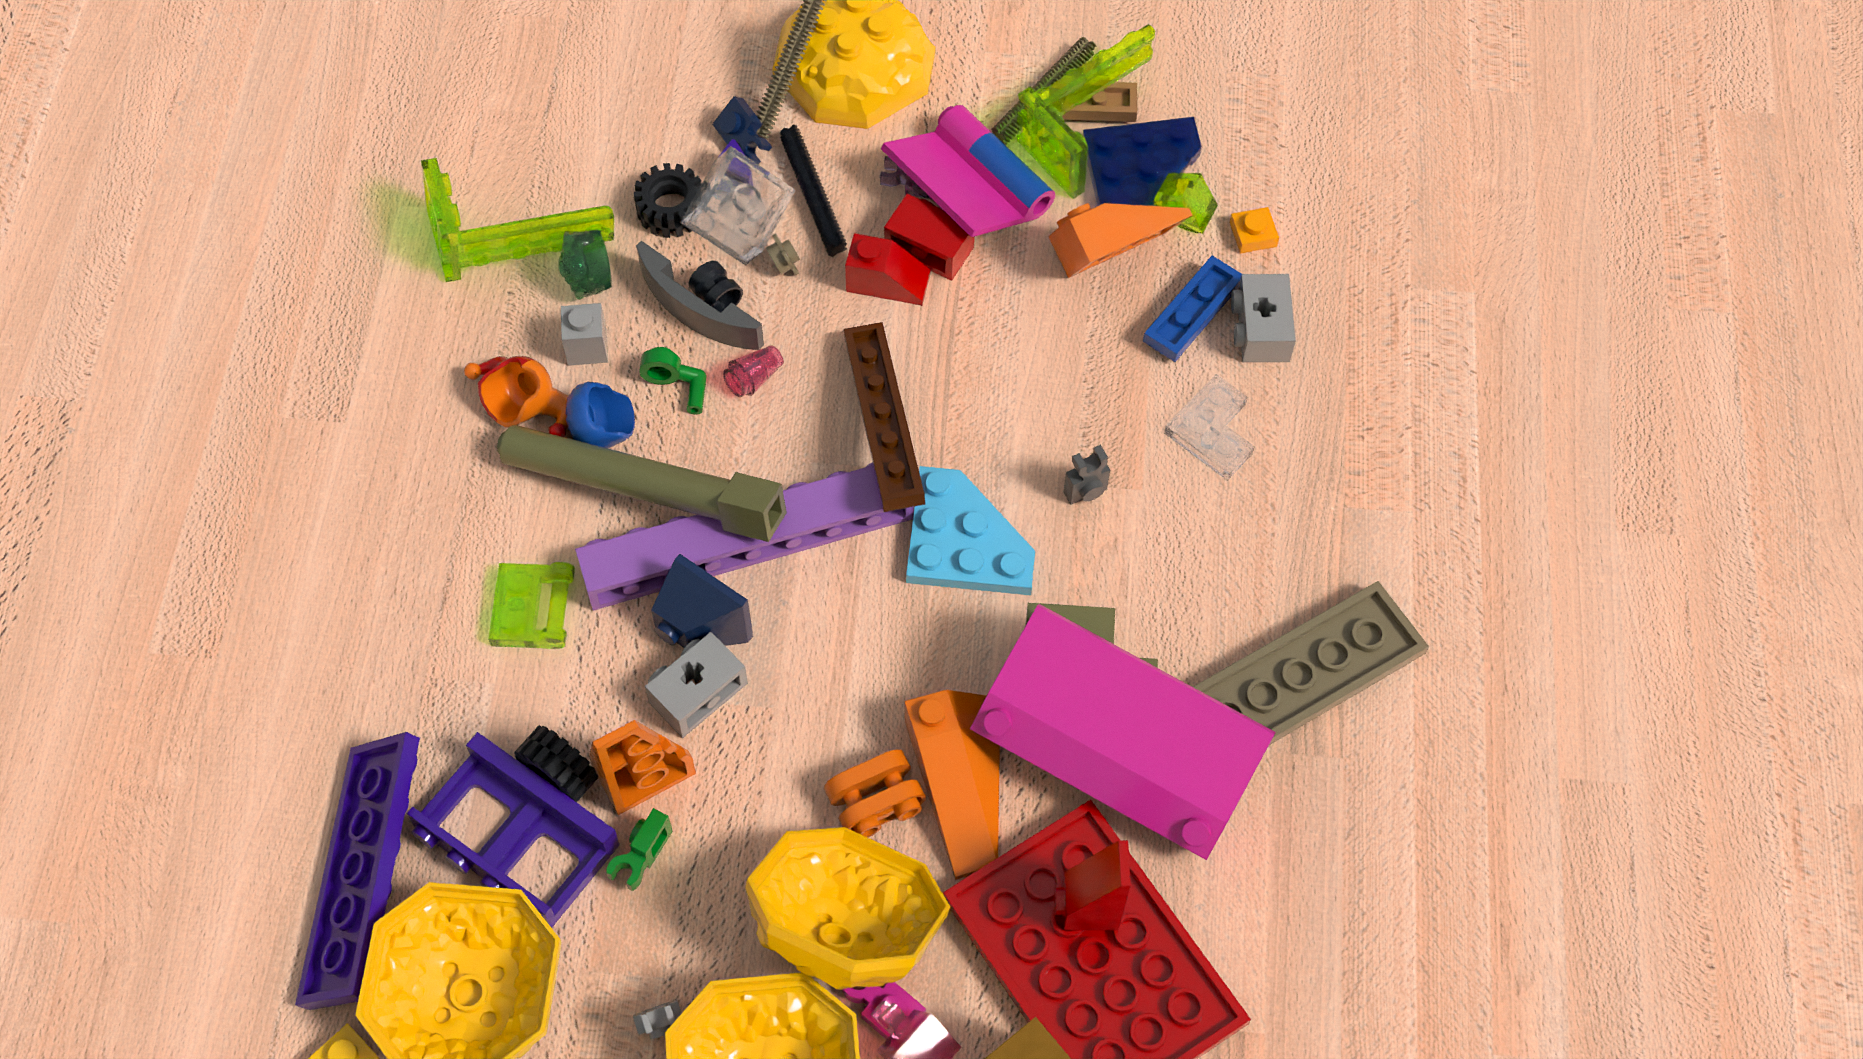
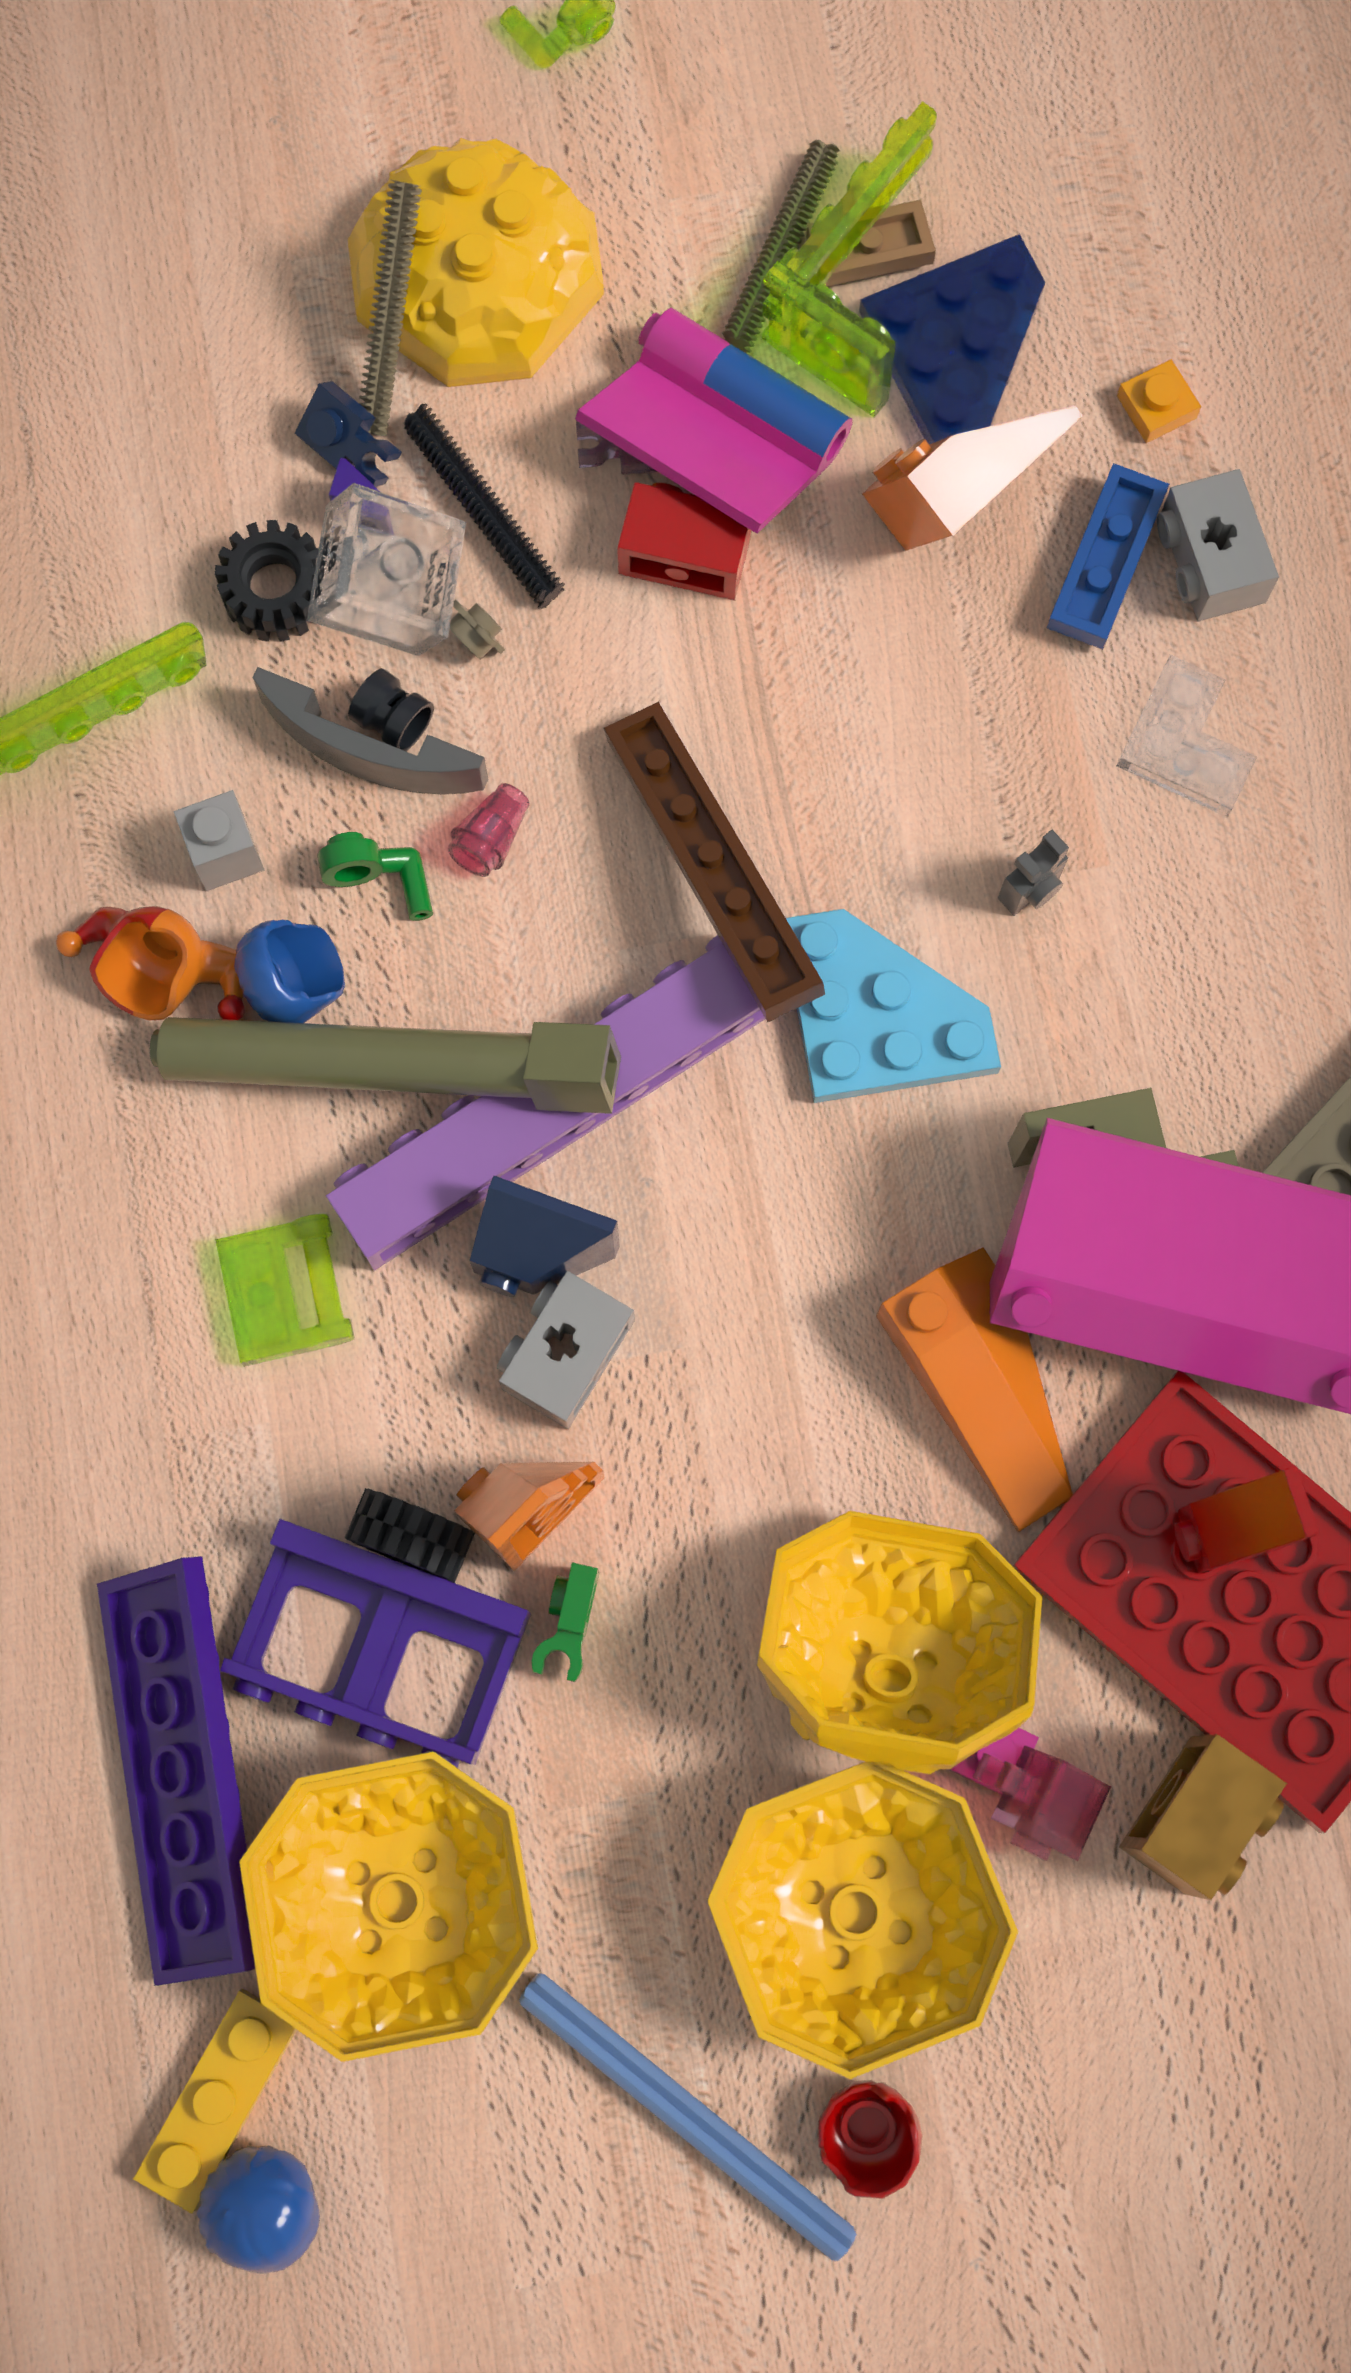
camera: 15 degrees left, 15 degrees up
clear green hair [558,230,612,300] -> none
light grey plate [633,999,682,1039] -> none
orange brick [824,749,926,838] -> none
red slope [845,233,931,306] -> none
clear neon green brick [1153,173,1218,234] -> none

